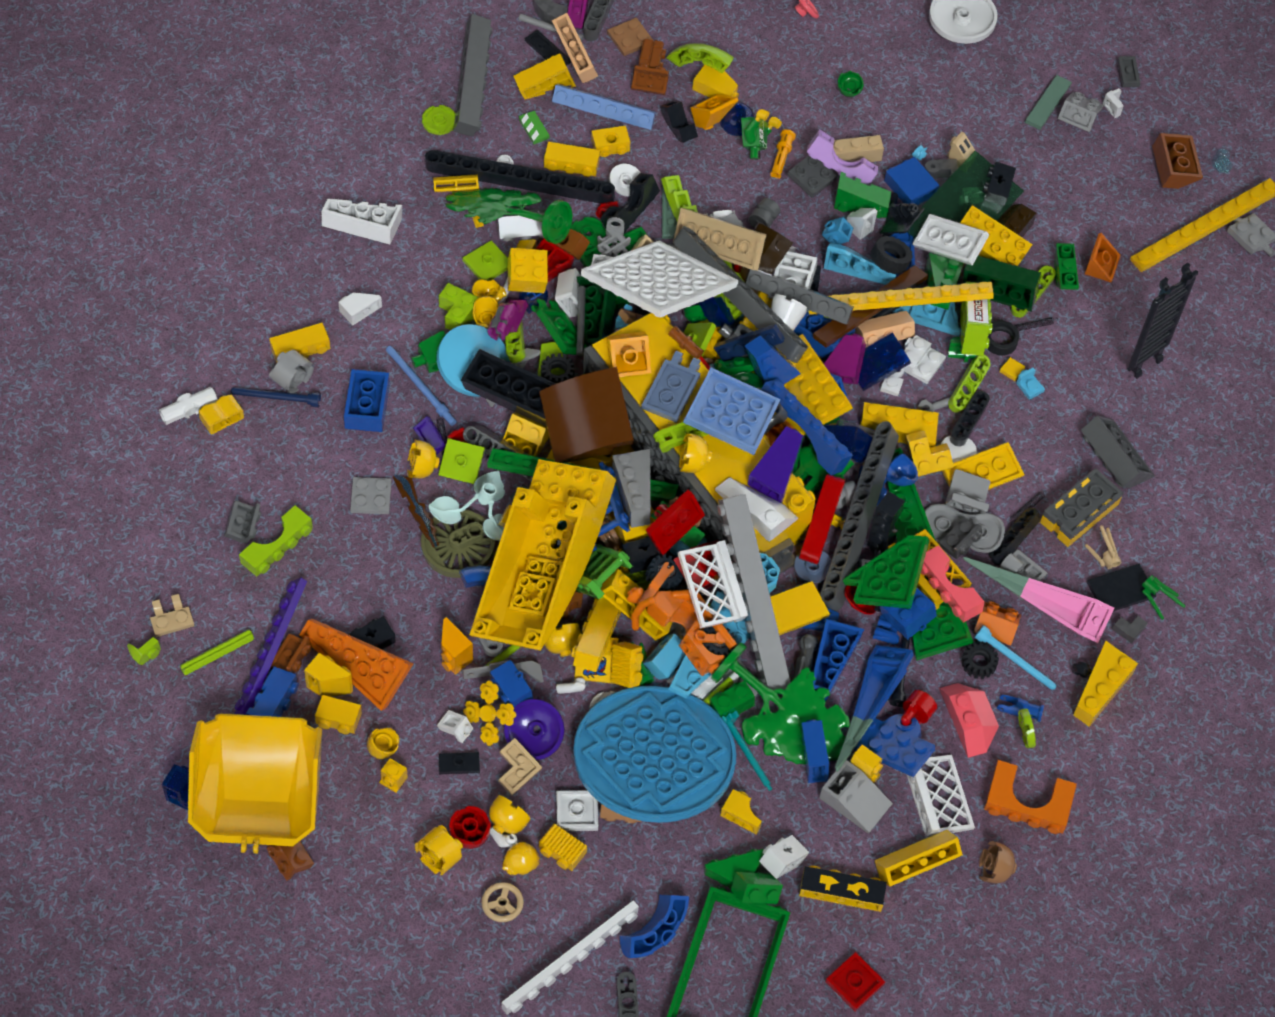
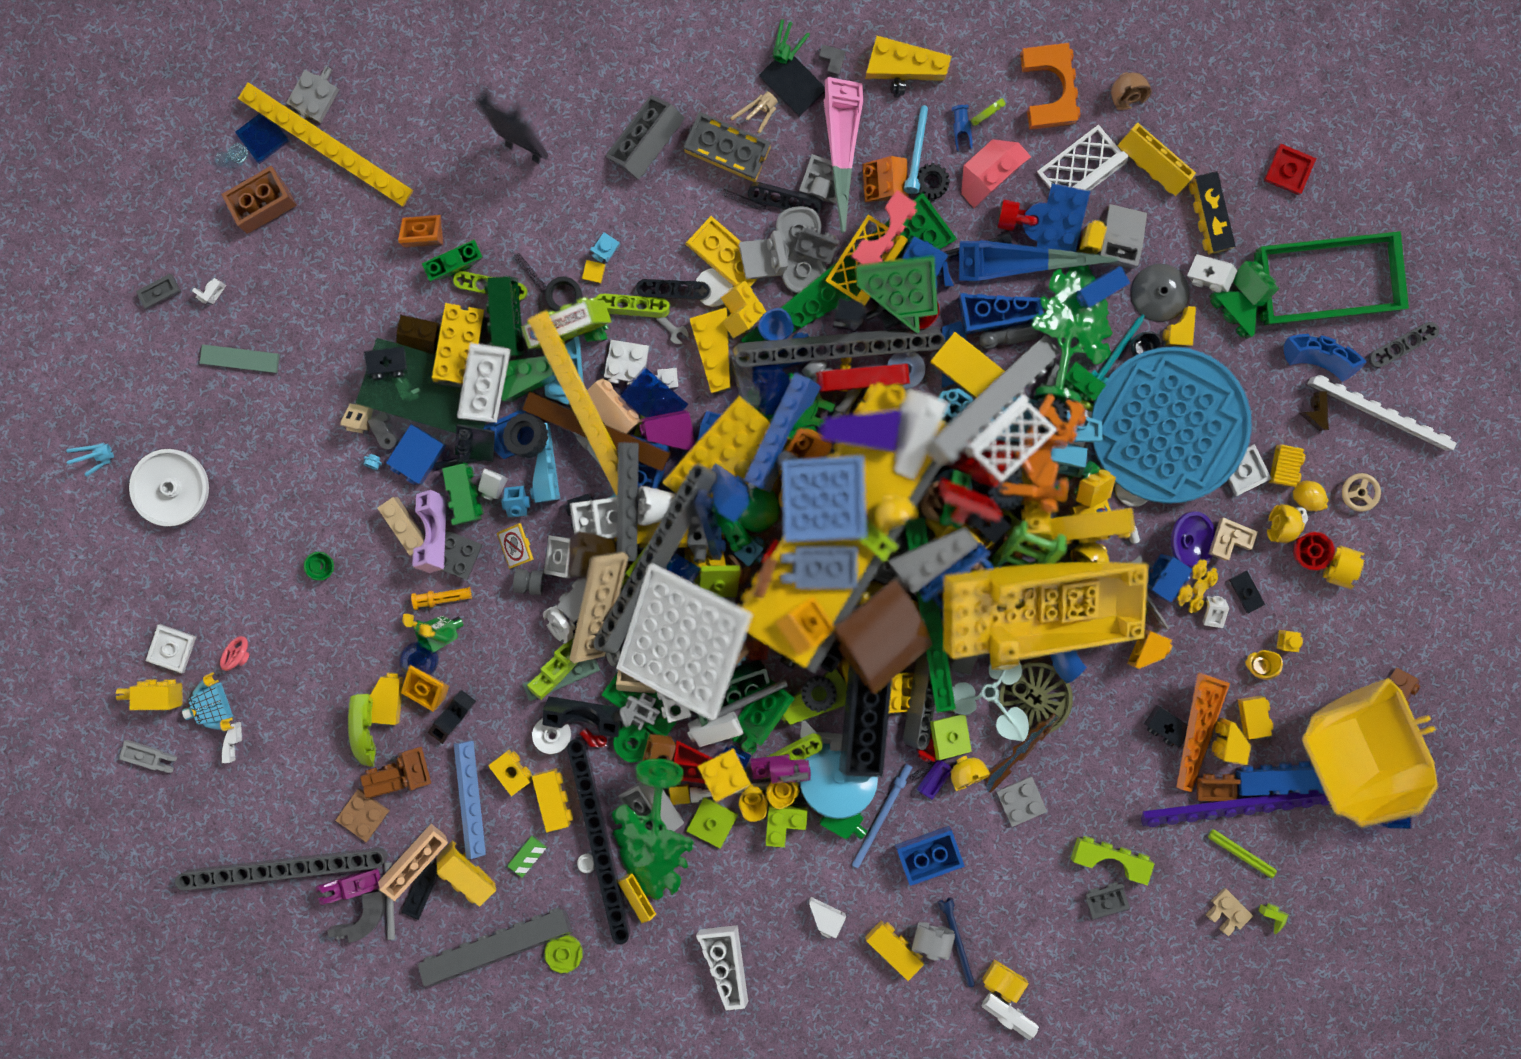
camera: 110 degrees left, 30 degrees up
light grey bracket [1058,92,1104,132] -> none
none -> clear blue tile [235,113,290,164]
none -> piece [497,523,534,569]
none -> dark grey dish [1131,264,1189,322]
none -> black hair [1131,331,1162,357]
none -> dark brown slope [1299,391,1329,431]

